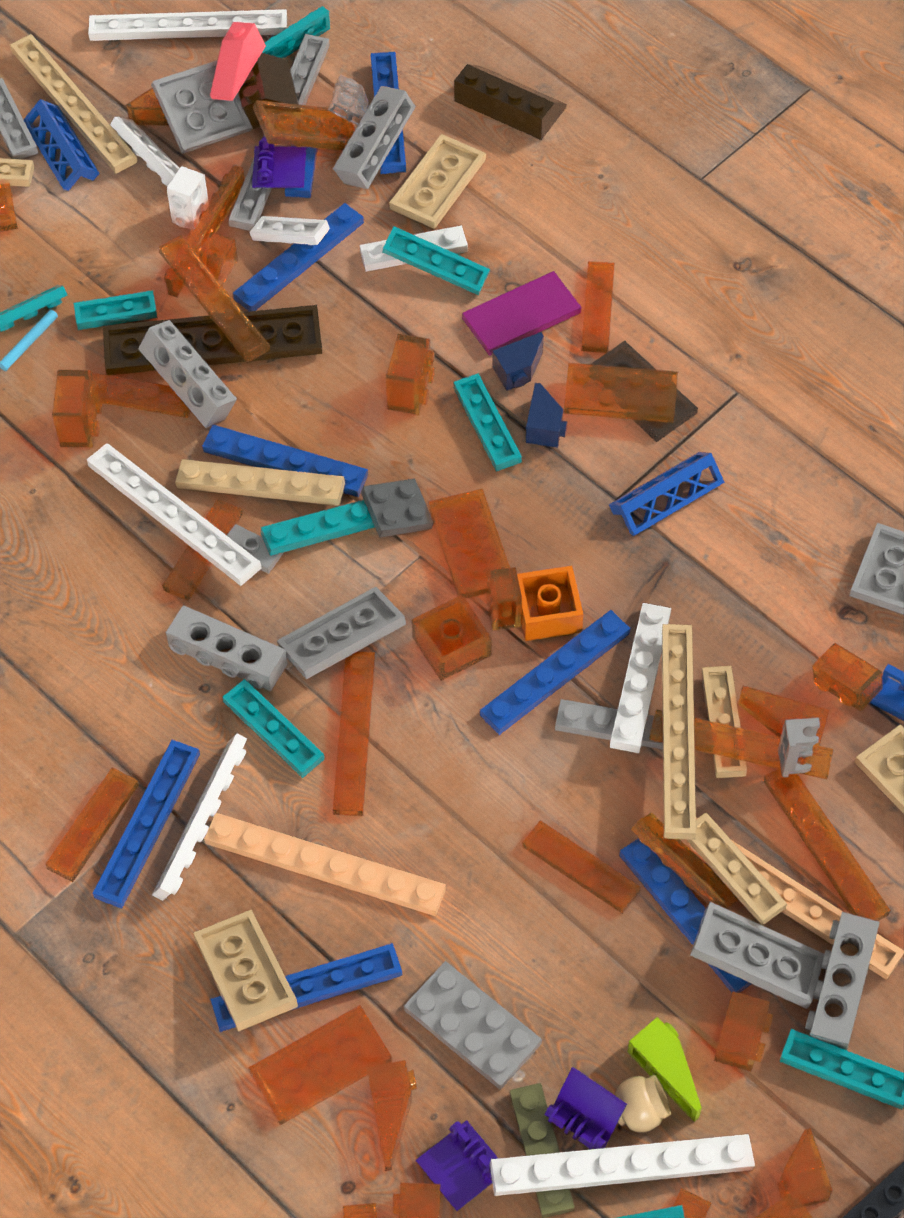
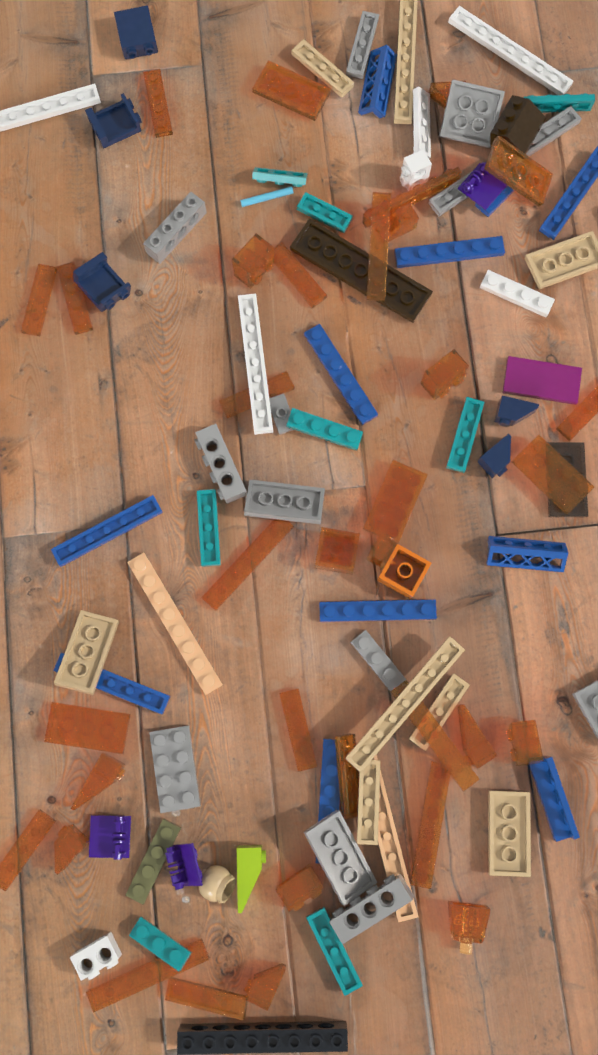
camera: 40 degrees right, 20 degrees up
clear orange plate [45,767,139,883] -> none
light grey brick [138,320,237,428] -> none
white plate [152,733,247,901] -> none
tan plate [175,459,345,506] -> none
coral slope [210,22,266,101] -> none
white plate [249,216,330,245] -> none
clear wing [328,75,370,125] -> none
light grey brick [333,86,416,189] -> none
dark grey plate [361,478,434,538] -> none
teal plate [382,226,490,295] -> none
white plate [490,1134,755,1196] -> none
white plate [610,603,671,753] -> none
light grey hinge [778,718,820,777] -> none

